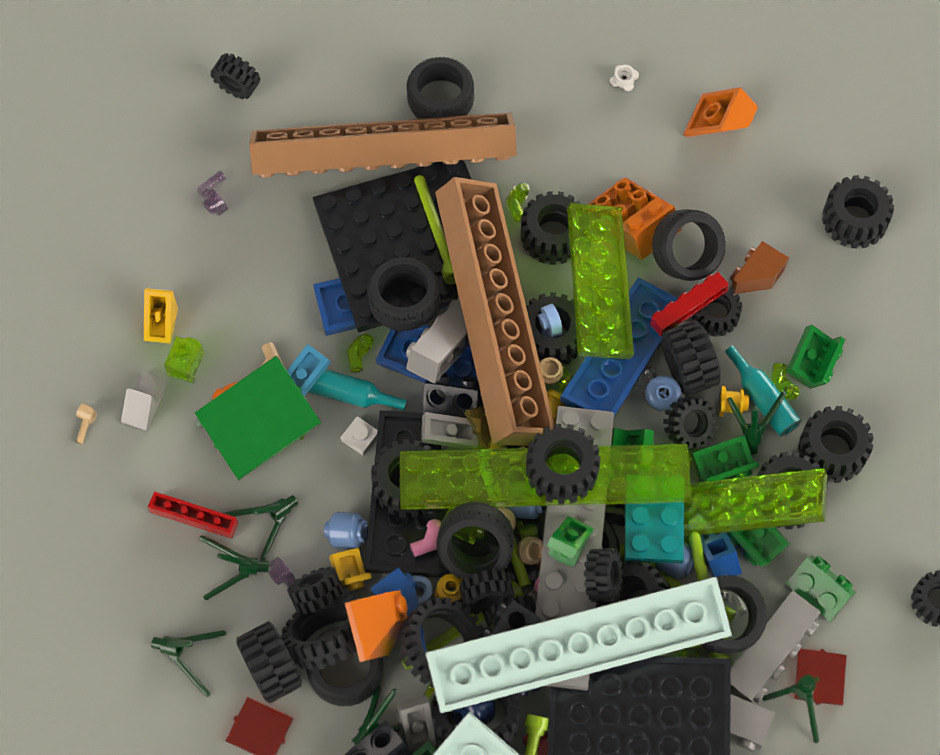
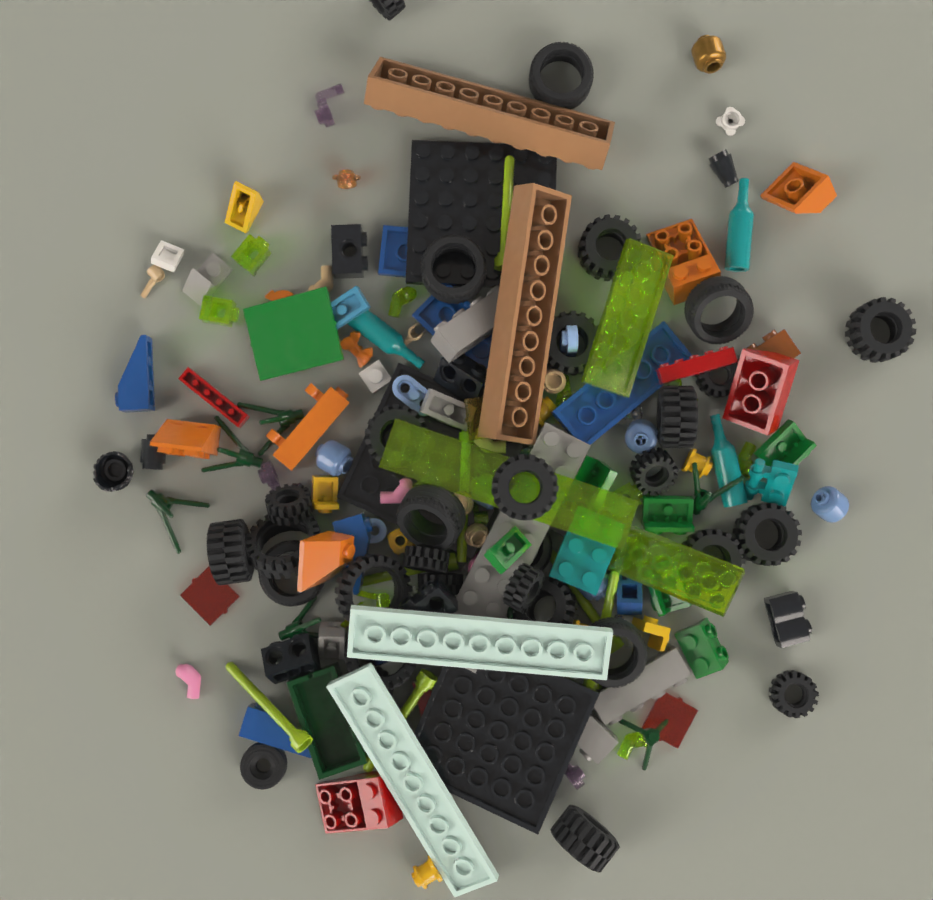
camera: 15 degrees right, 20 degrees up
clear neon green arm [506,182,530,222] -> none
none -> black hair [93,451,134,492]
none -> blue slope [115,335,155,413]
none -> black brick [140,434,166,470]
none -> orange slope [150,419,221,460]
none -> white plate [151,240,184,272]
none -> clear neon green brick [199,295,239,328]
none -> orange brick [266,383,350,471]
none -> black brick [331,224,368,279]
none -> clear orange plate [332,169,361,189]
none -> orange piece [340,331,373,368]
none -> light blue plate [392,375,428,416]
none -> tan hand [404,323,426,346]
none -> clear neon green arm [617,731,647,760]
none -> yellow bracket [632,615,671,652]
none -> pearl gold head [691,35,726,74]
none -> black cone [708,149,739,188]
none -> red slope [722,348,800,436]
none -> teal piece [724,178,754,272]
none -> teal plate [744,458,799,507]
none -> black brick [764,591,812,648]
none -> medium blue head [811,486,849,523]

